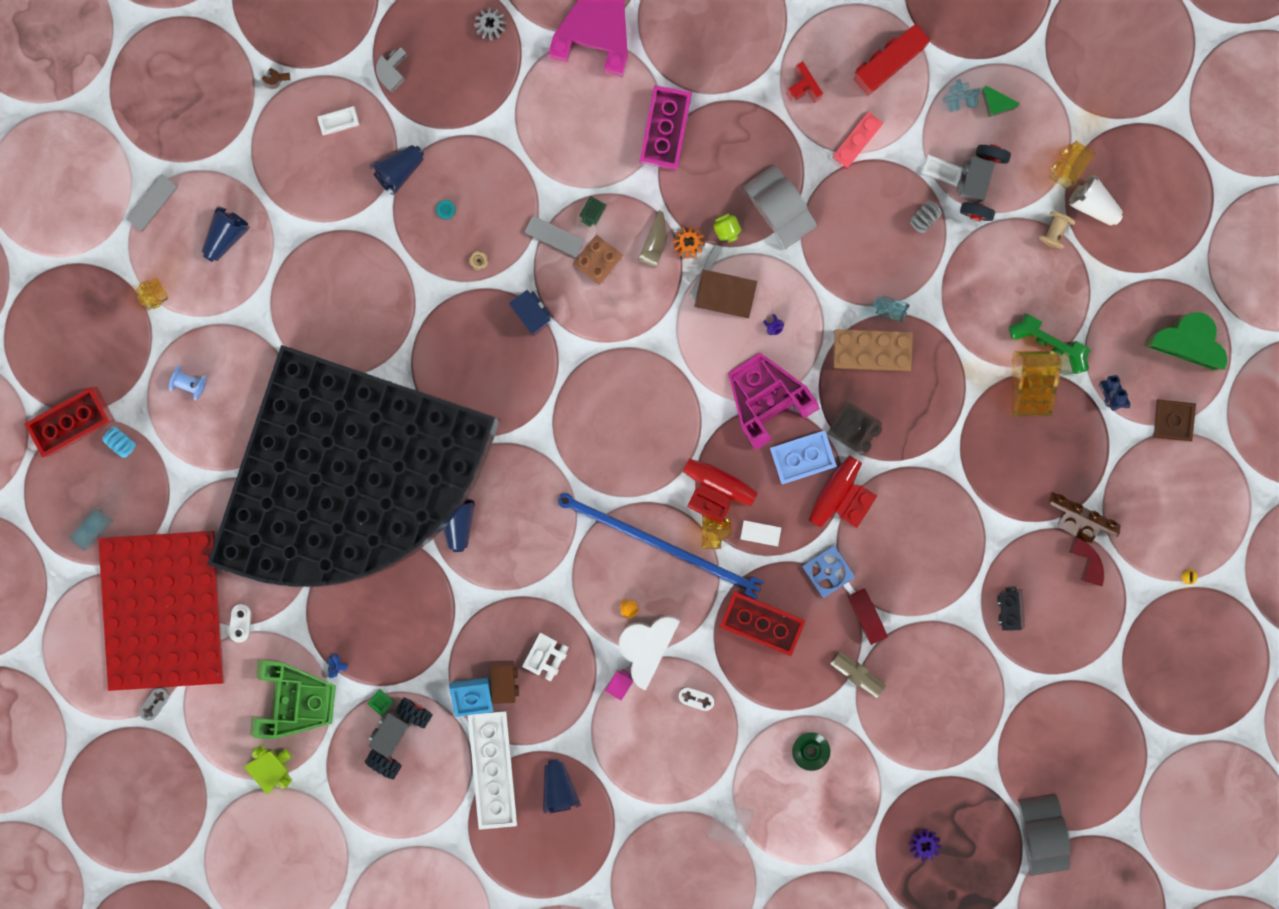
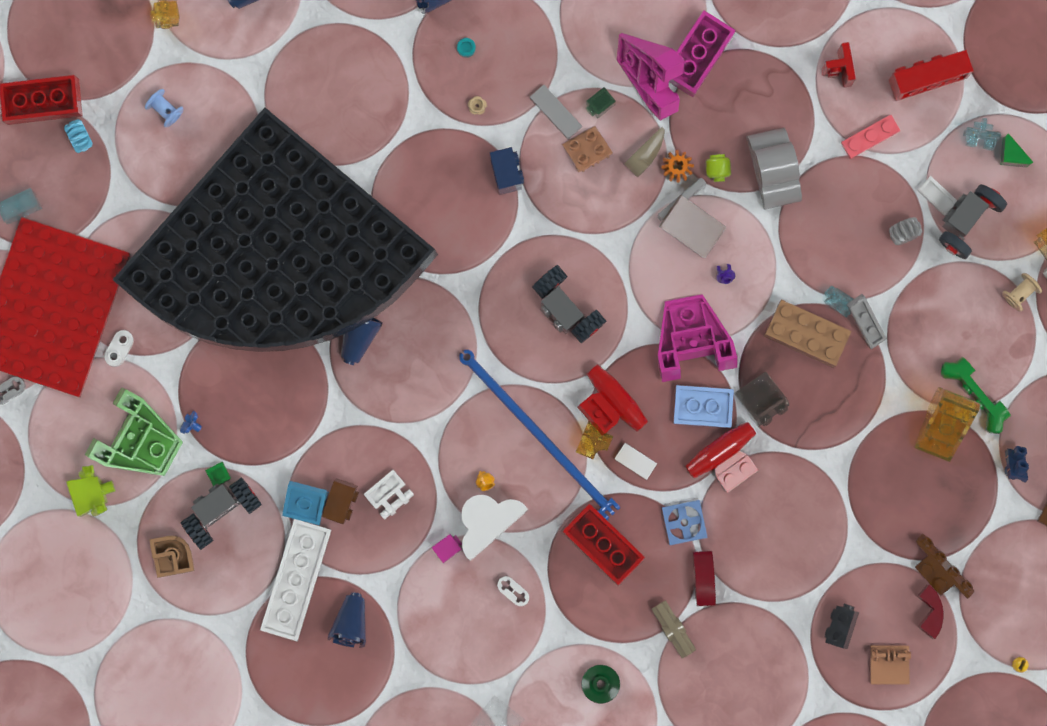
camera: 20 degrees right, 5 degrees down
none -> medium nougat brick [150,536,195,578]
none -> brick [532,265,607,343]
none -> dark pink wedge [616,33,685,121]
none -> light grey tile [846,294,887,349]
none -> nougat hinge [870,645,911,684]

